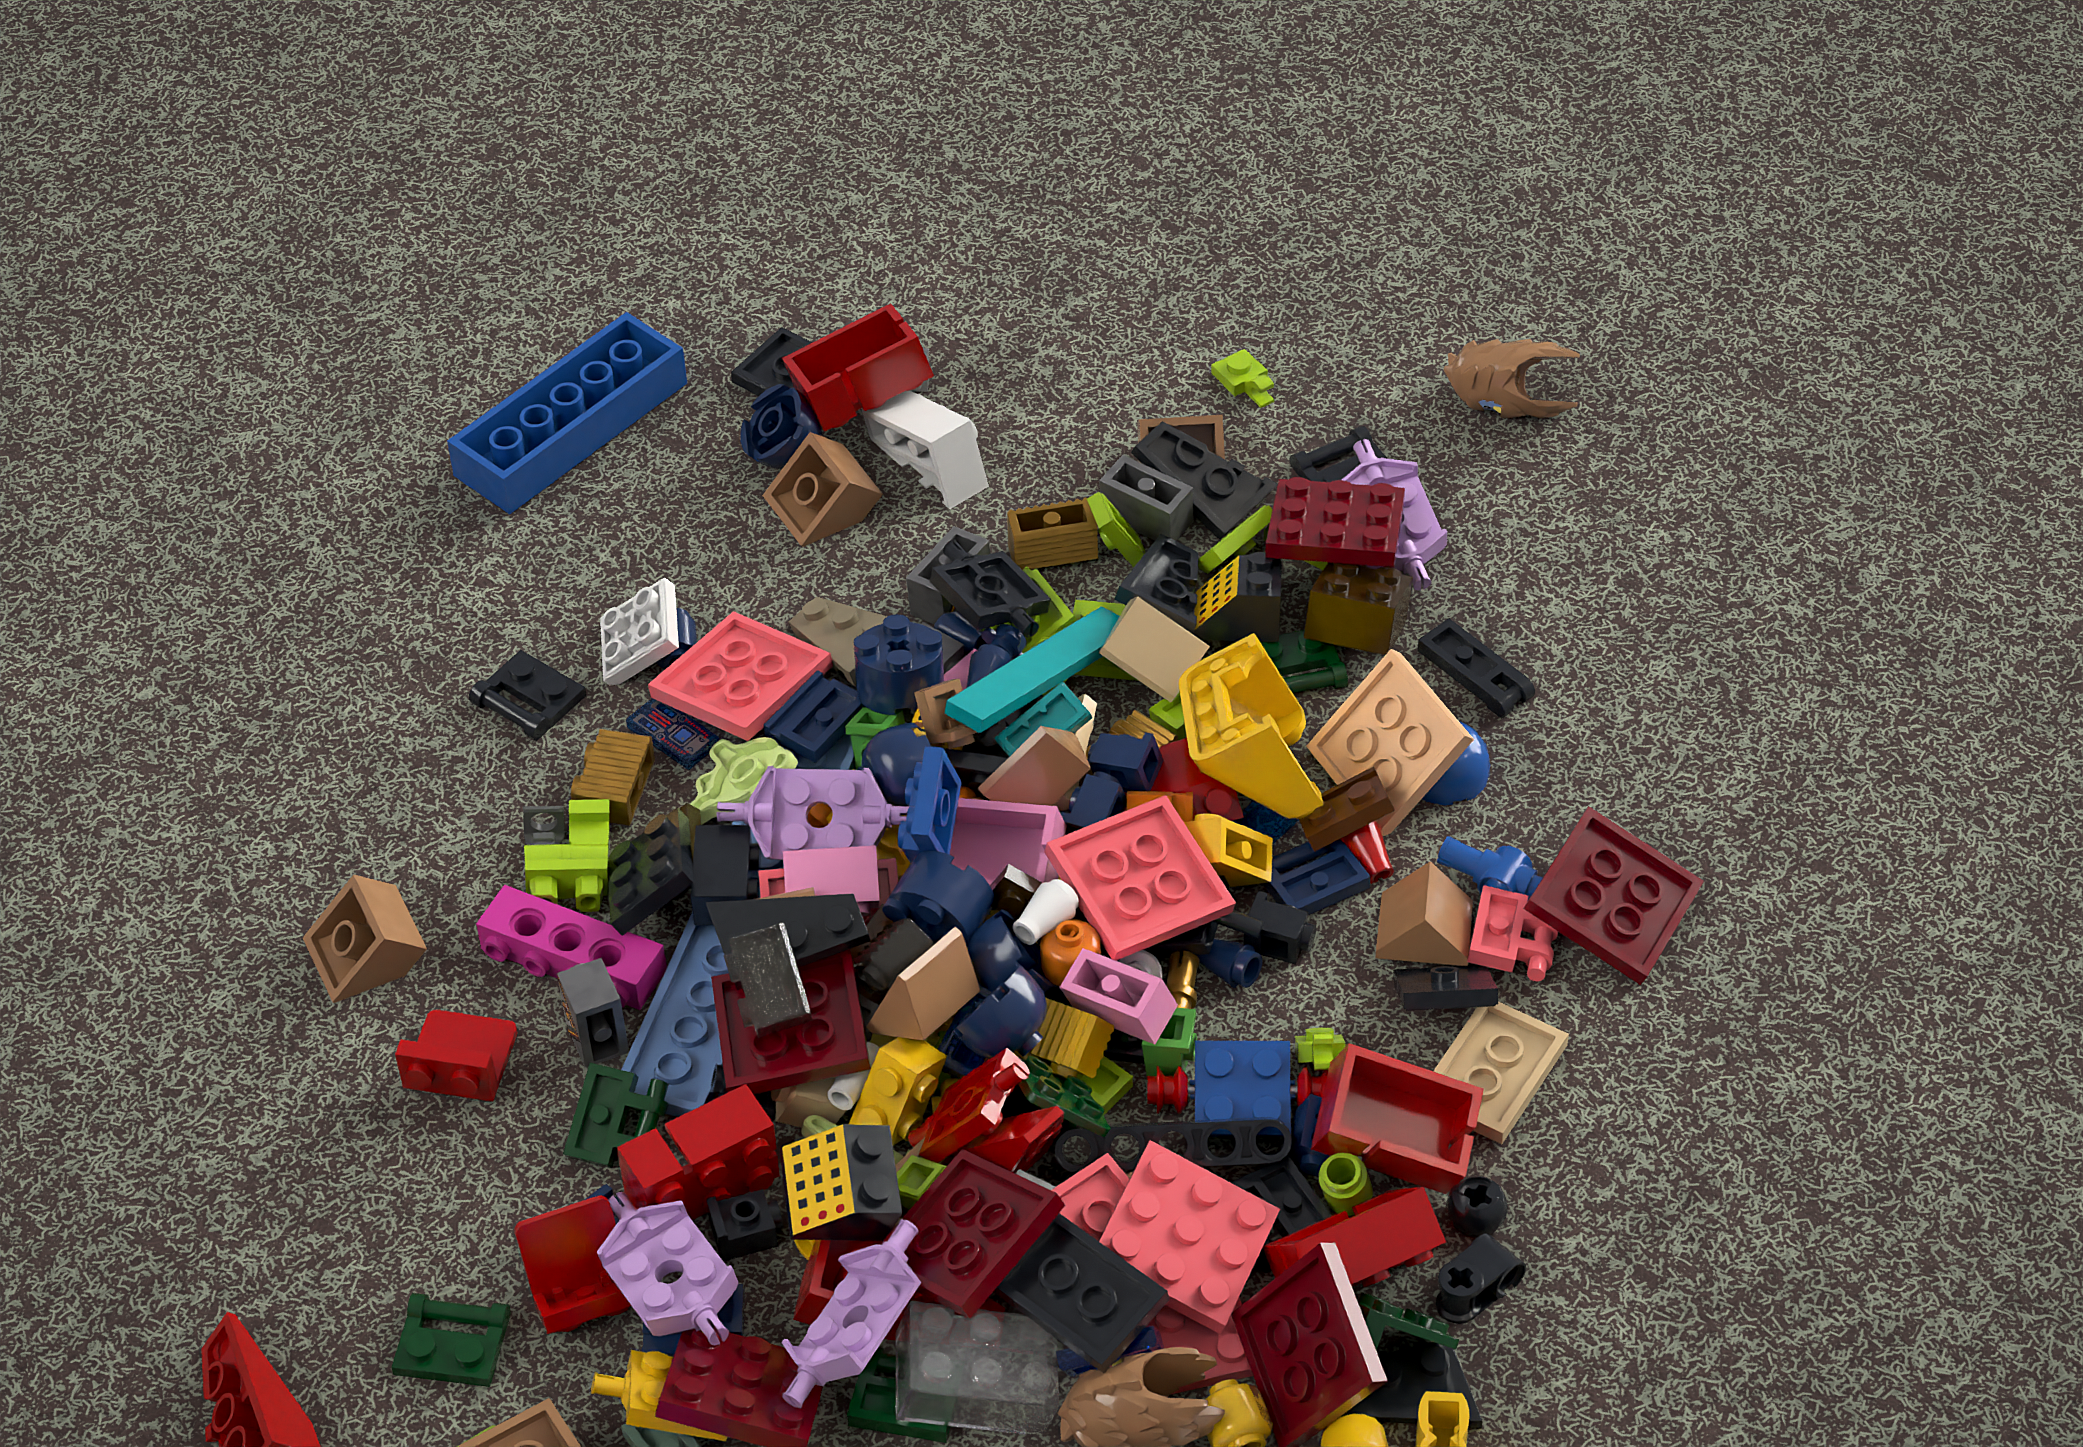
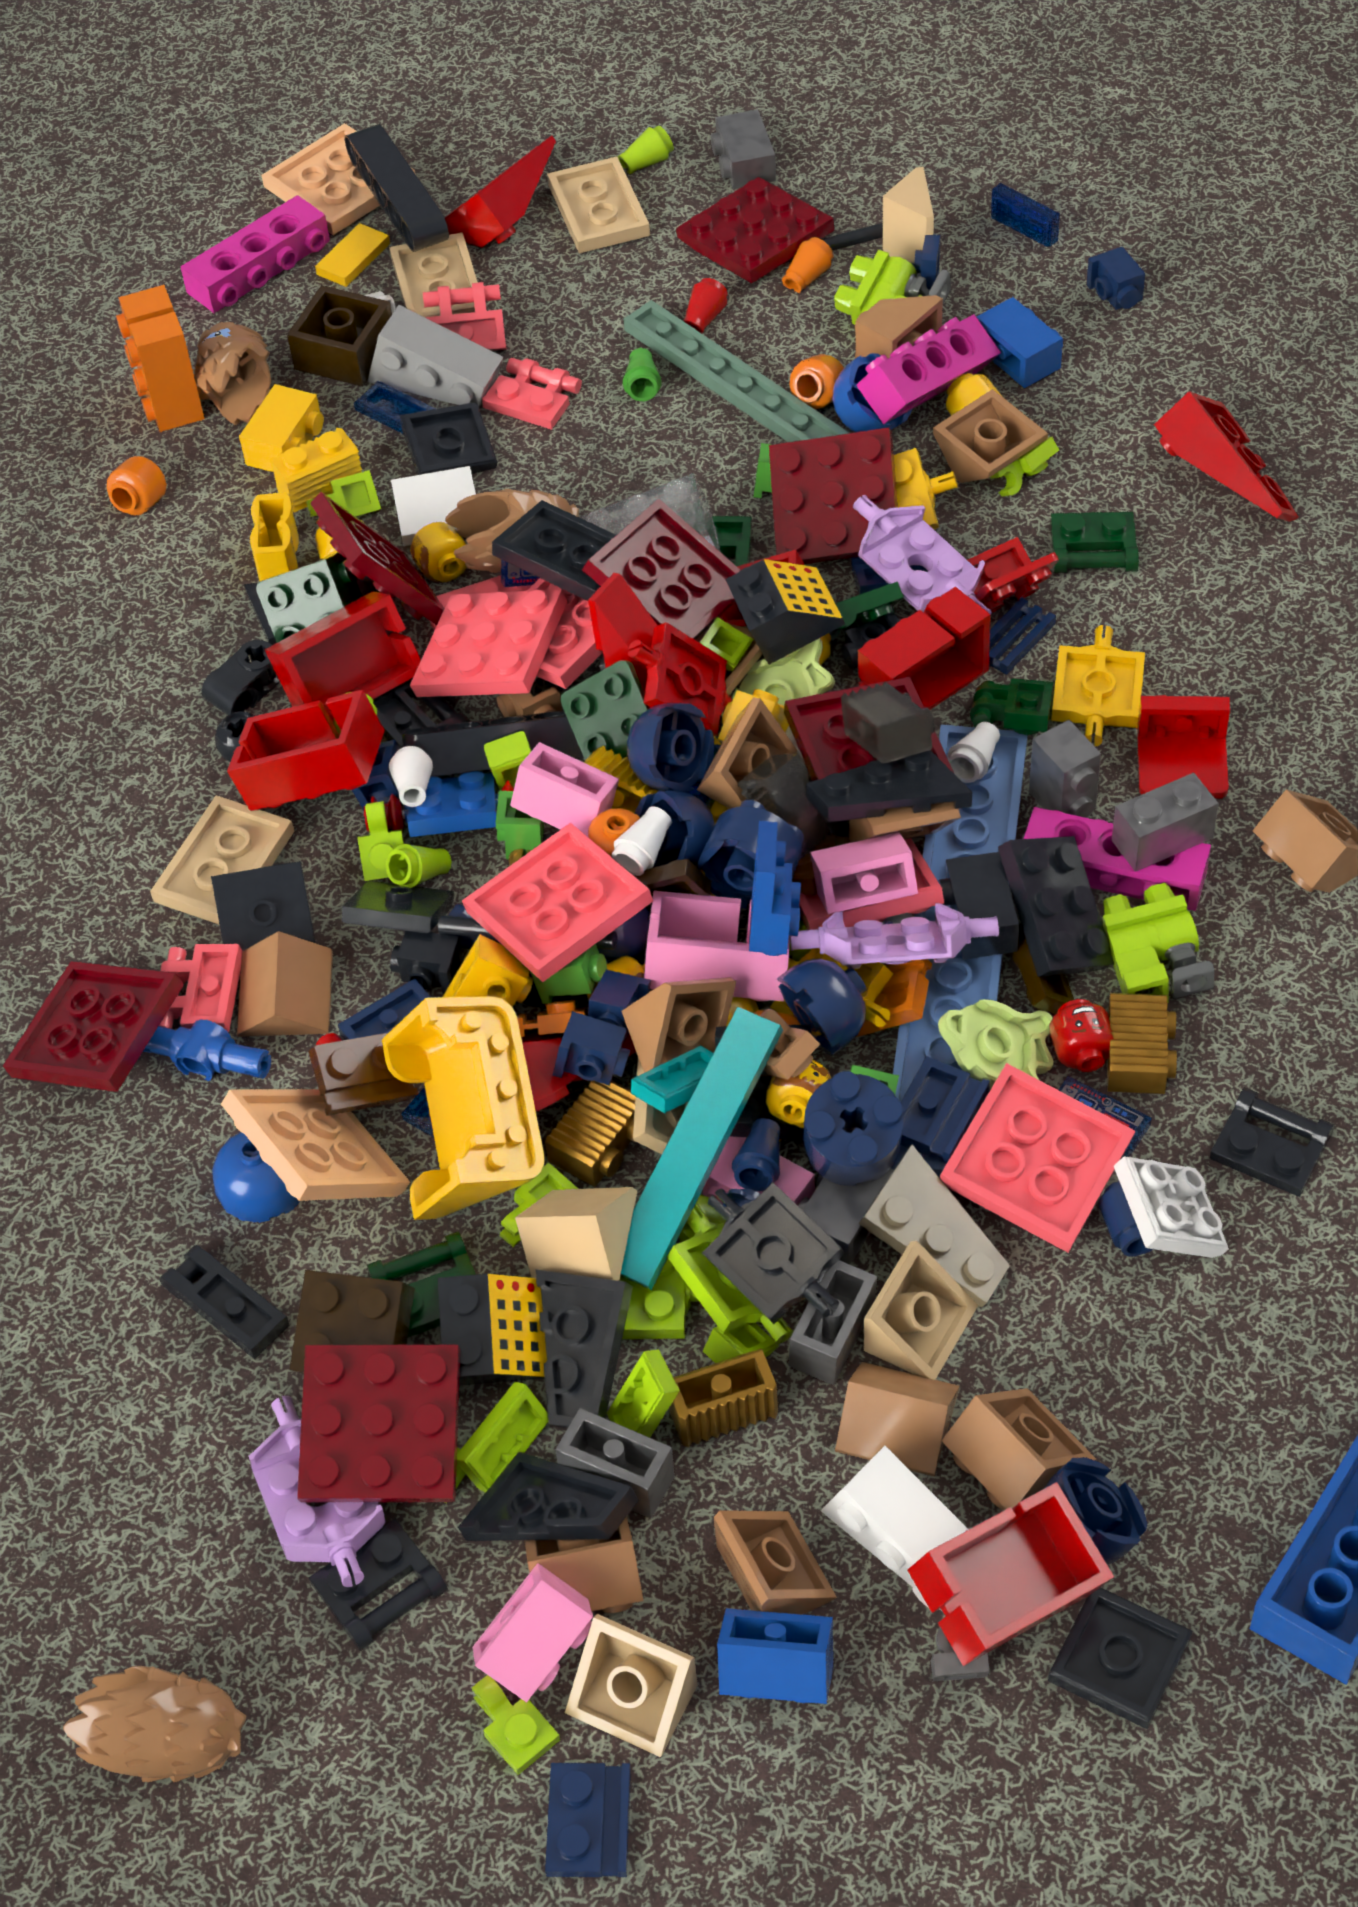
camera: 175 degrees right, 5 degrees up
lavender plate [782,1219,921,1408] -> none
none -> plate [342,881,454,933]
none -> lime cone [386,844,452,888]
none -> white cone [389,746,433,807]
none -> bright pink brick [472,1563,593,1702]
none -> lime slope [484,731,532,791]
none -> dark blue plate [545,1763,631,1877]
none -> tan slope [565,1614,698,1757]
none -> medium nougat slope [714,1510,837,1615]
none -> blue brick [717,1608,833,1704]
none -> dark green plate [829,581,904,642]
none -> medium nougat slope [835,1362,960,1477]
none -> tan slope [864,1240,978,1380]
none -> white cone [947,722,1000,783]
none -> red head [1049,999,1114,1072]
none -> yellow plate [1051,625,1145,747]
none -> flat silver brick [1112,773,1219,872]

